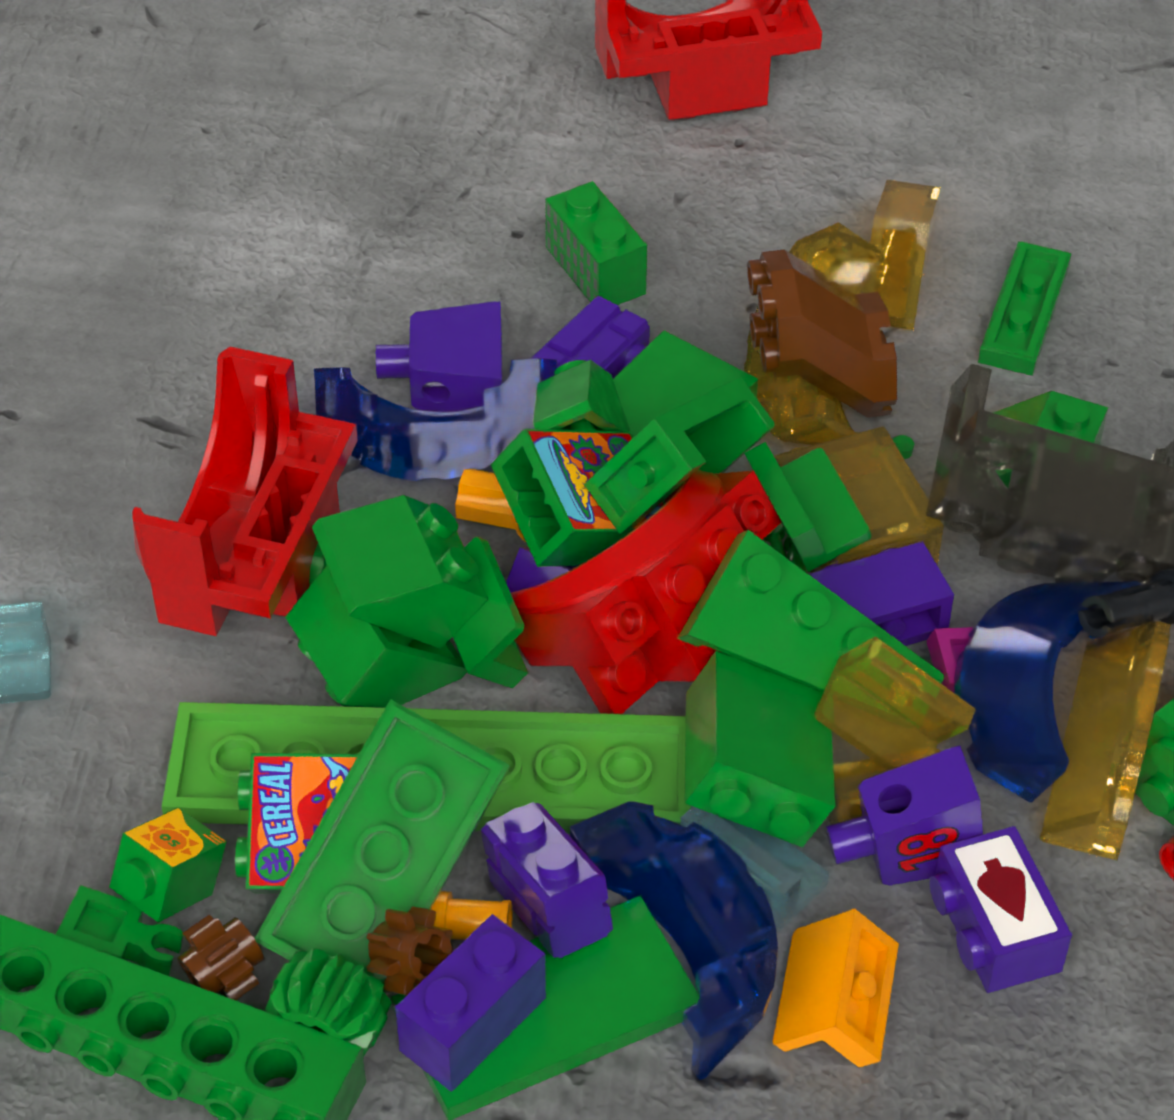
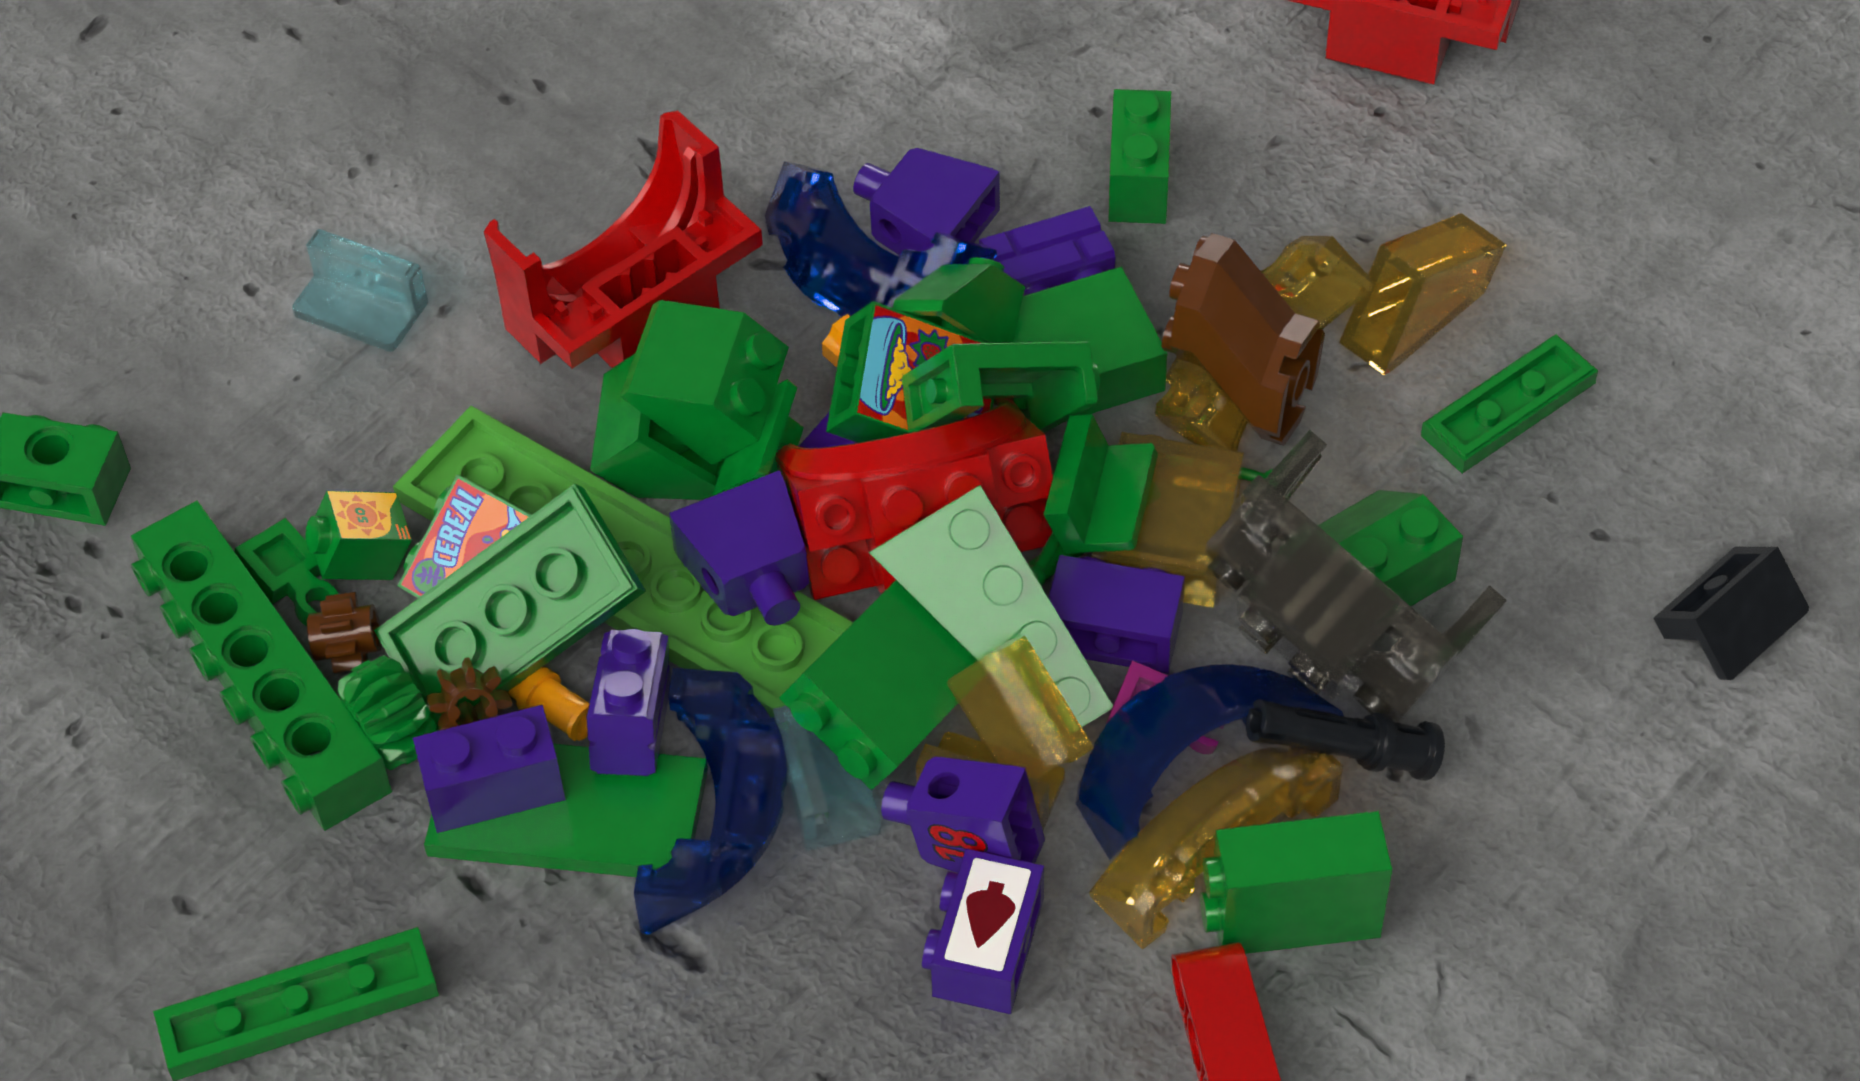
camera: 35 degrees right, 5 degrees up
light orange panel [773,909,899,1068] -> none
none -> dark purple torso [669,470,809,626]

